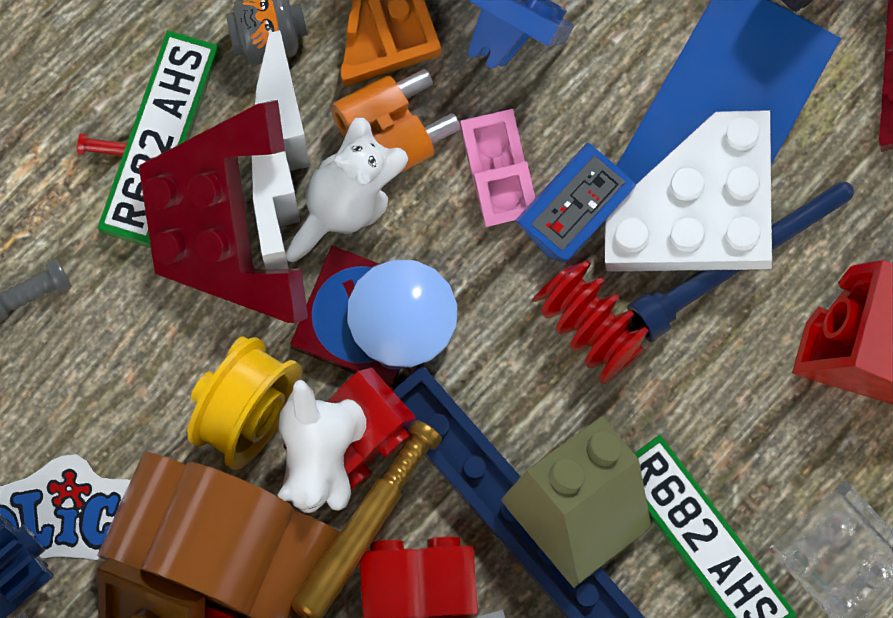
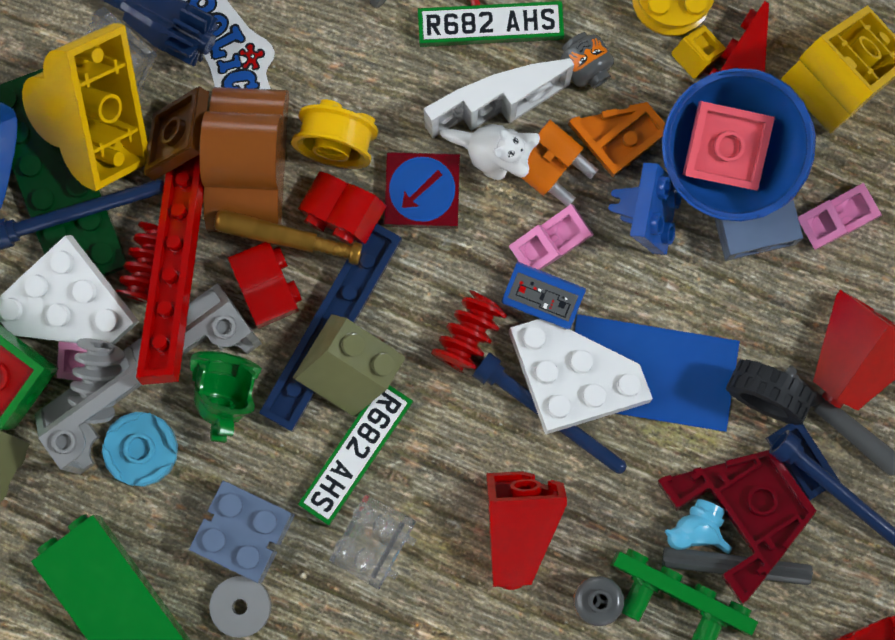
camera: 75 degrees right, 5 degrees up
dark red wing [138,100,308,323] -> none
white animal [277,380,366,513] -> none
light blue dish [347,260,457,370] -> none

